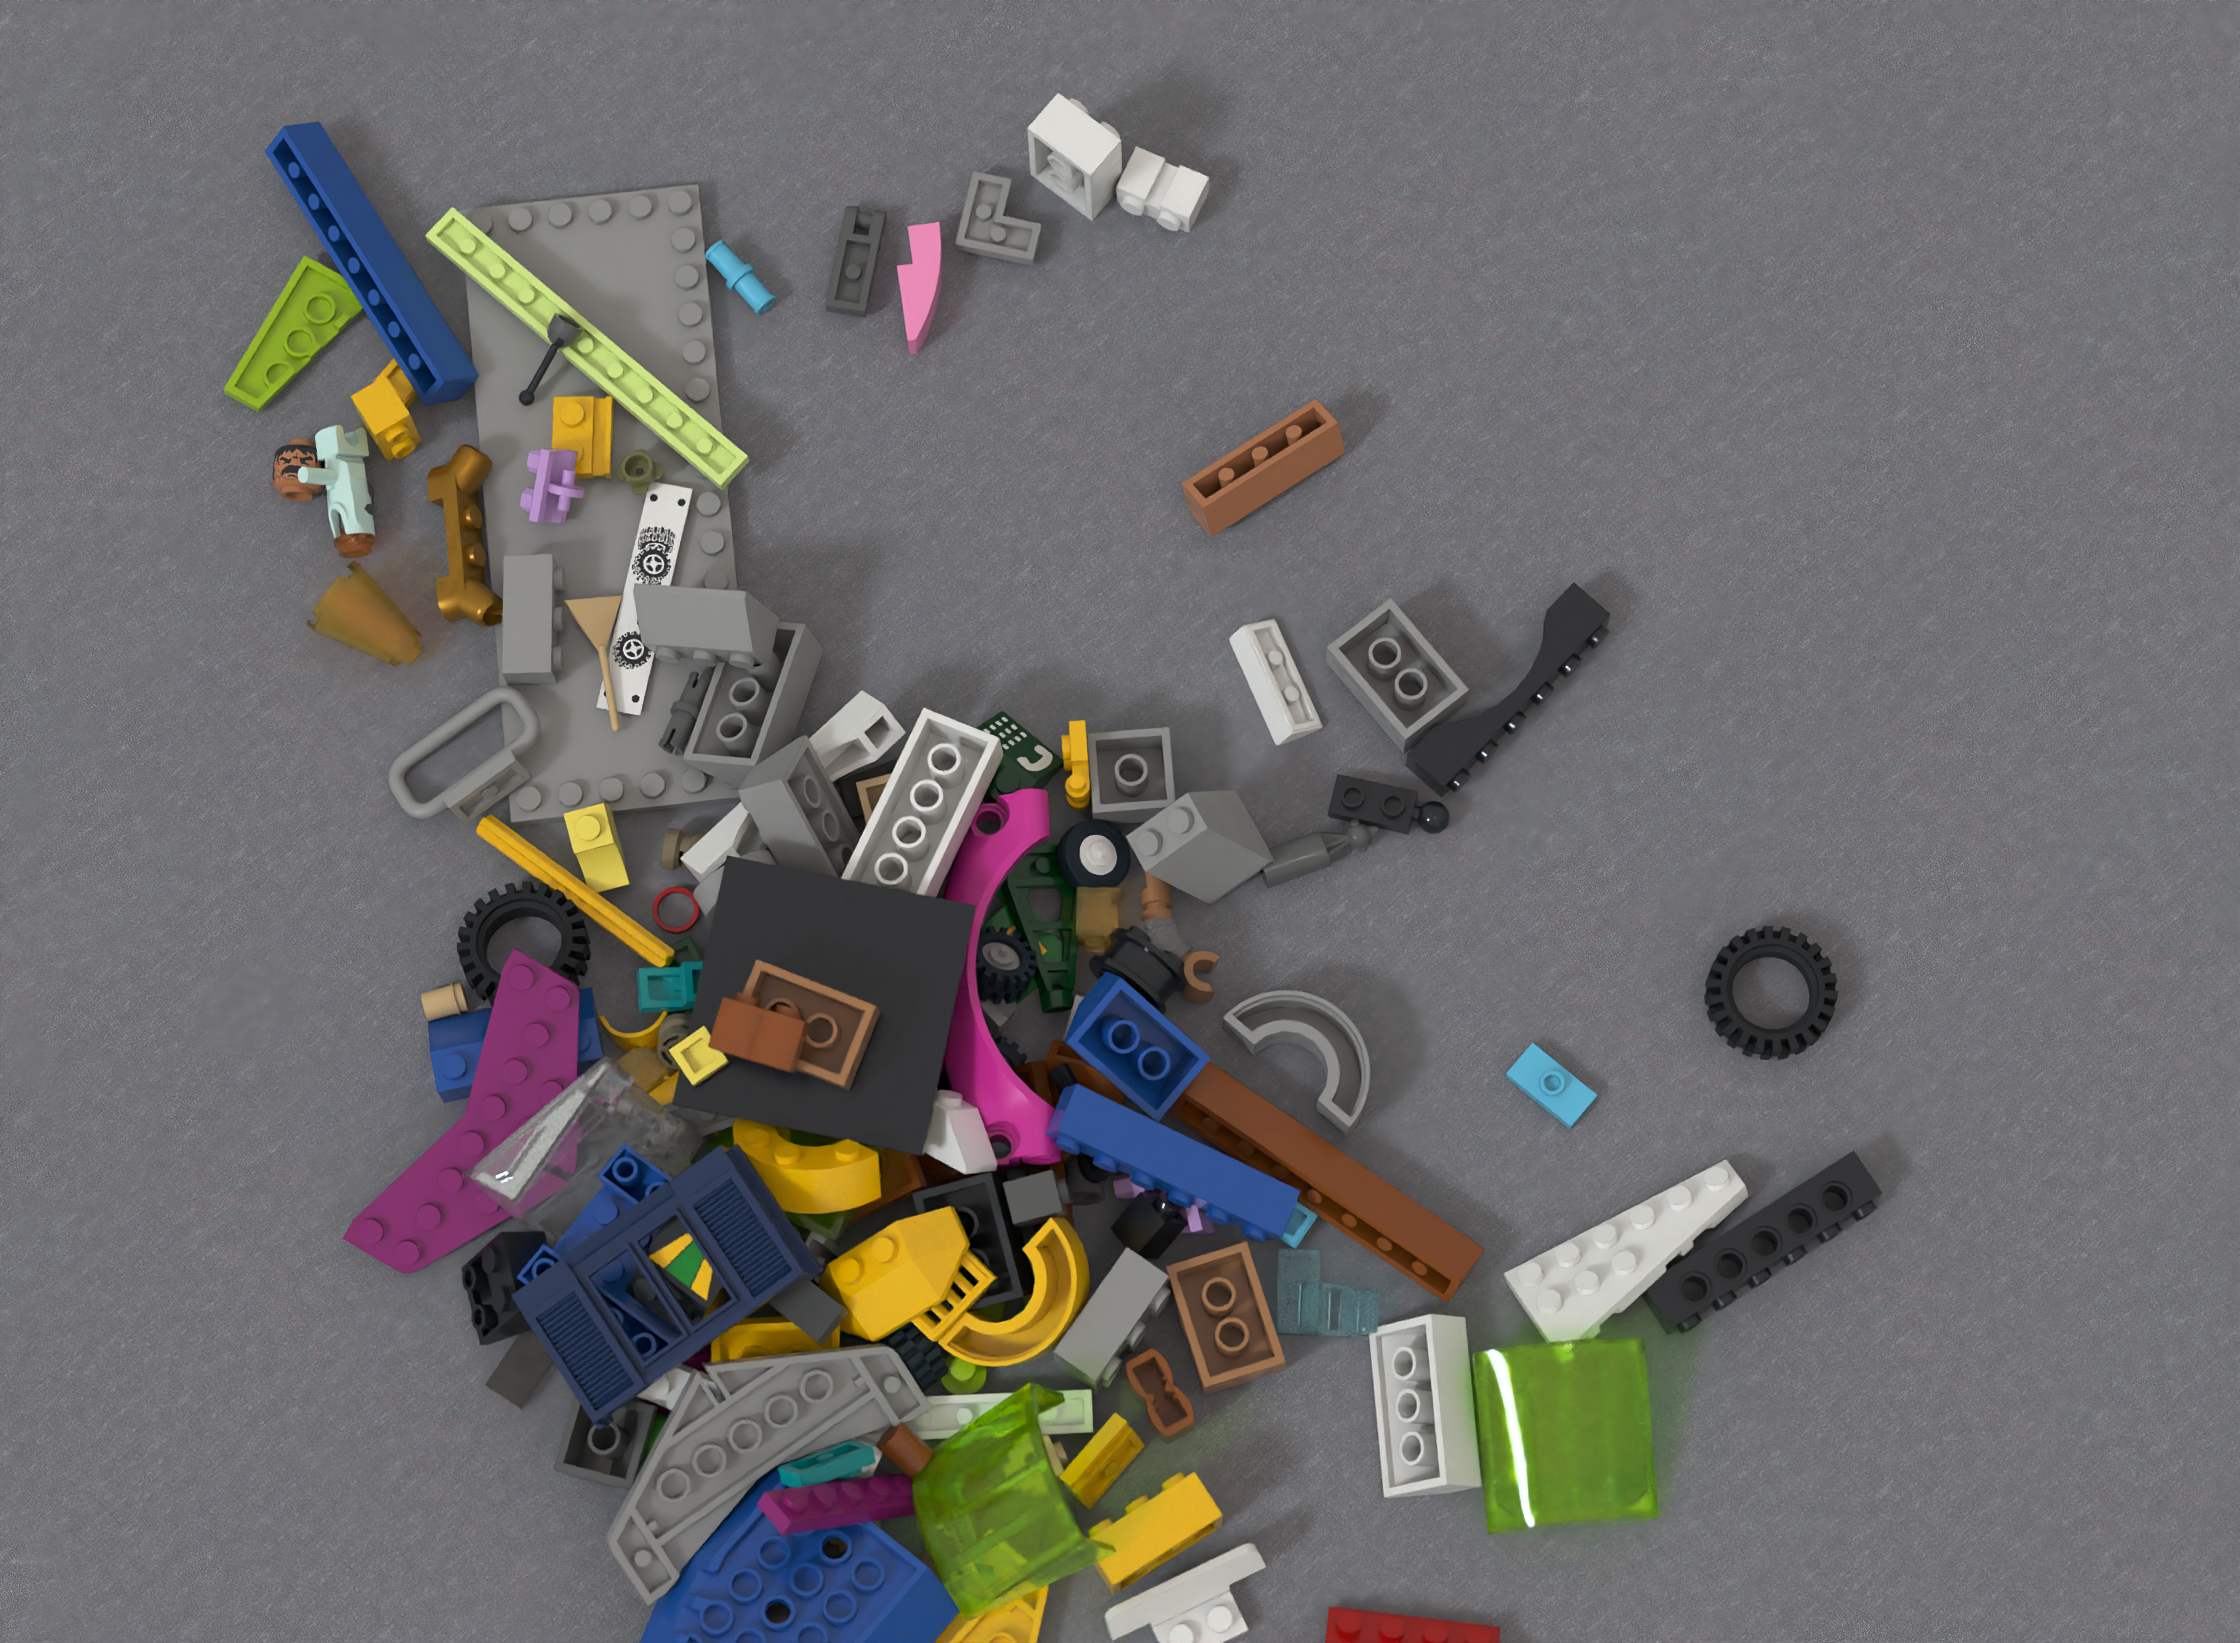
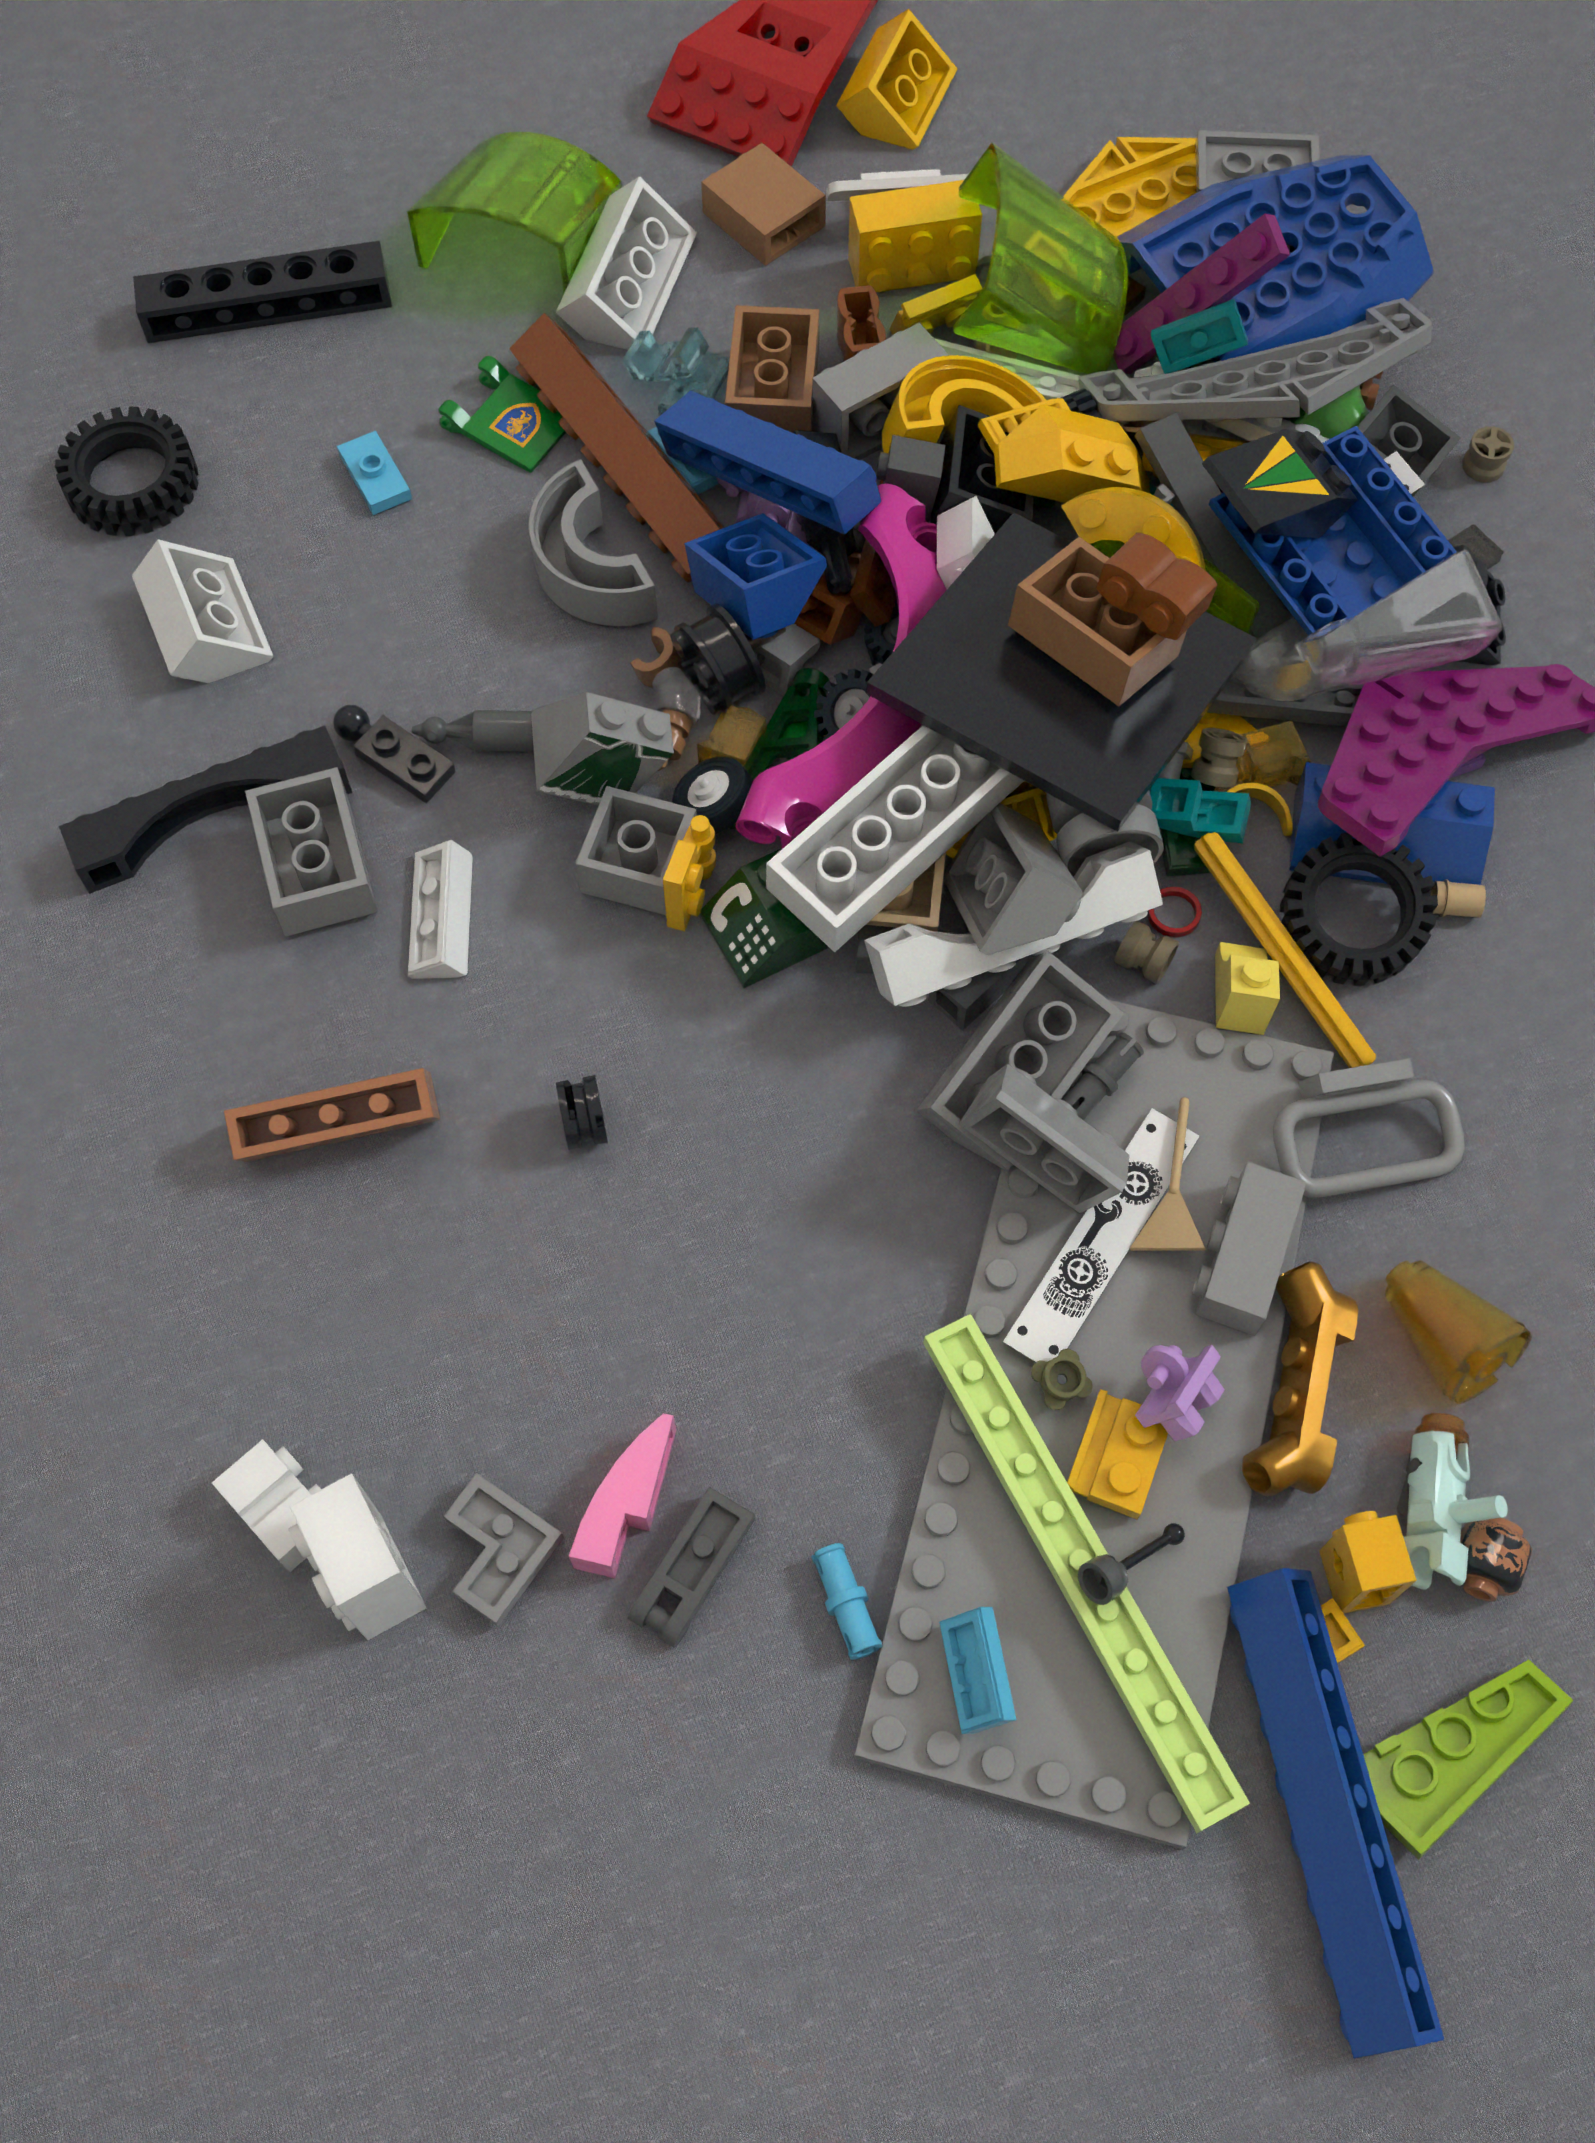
camera: 160 degrees left, 10 degrees down
dark blue piece [511,1144,823,1431] -> none
light yellow plate [669,1026,730,1087] -> none
dark orange piece [876,1422,934,1477] -> none
white wing [1504,1160,1748,1366] -> none
none -> white slope [132,539,274,683]
none -> green flag [438,356,566,473]
none -> black wheel [556,1075,608,1150]
none -> medium nougat brick [701,143,826,266]
none -> medium azure plate [939,1607,1017,1734]
none -> dark tan wheel [1462,426,1514,482]

